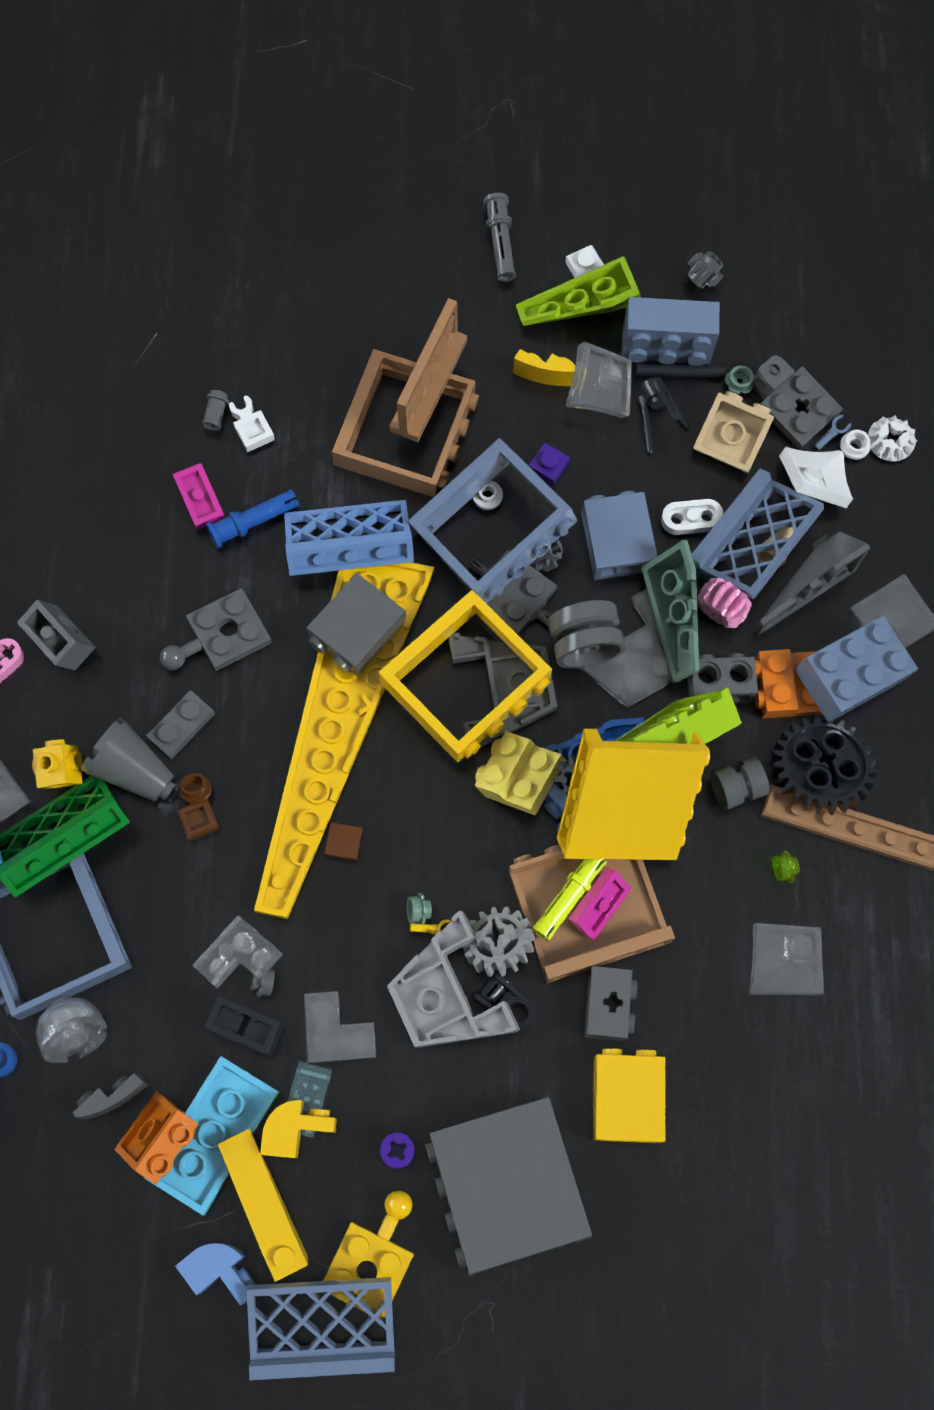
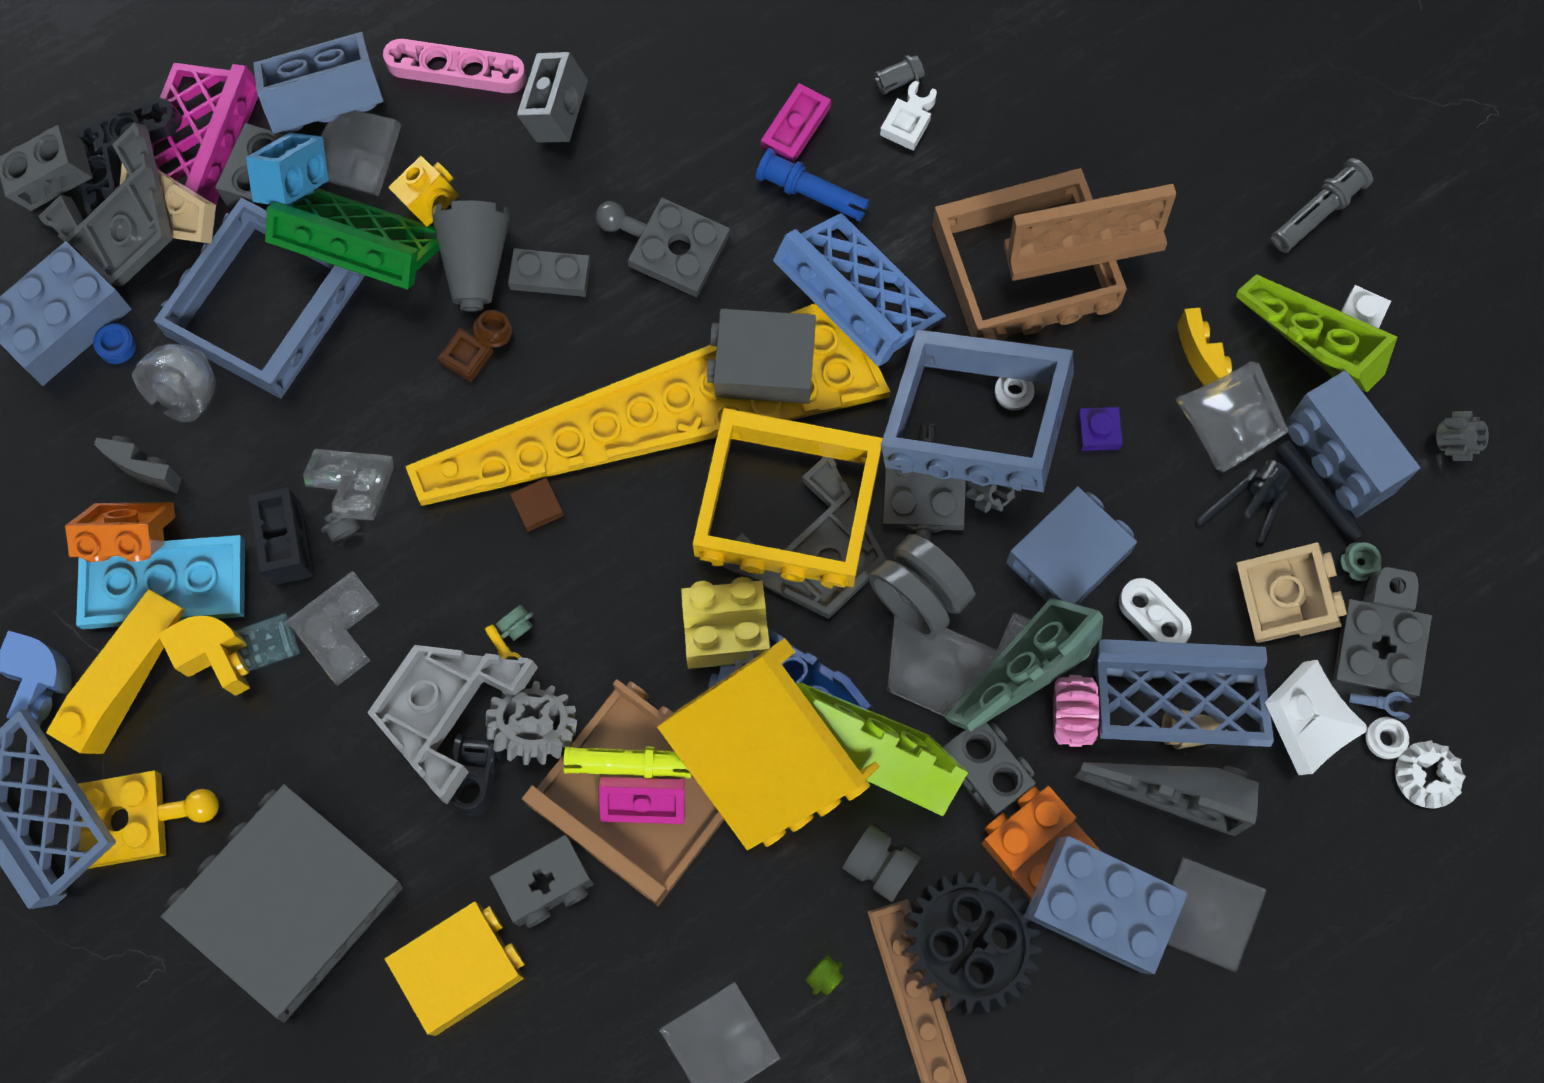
camera: 60 degrees right, 0 degrees up
dark purple wheel [380,1133,415,1169] -> none

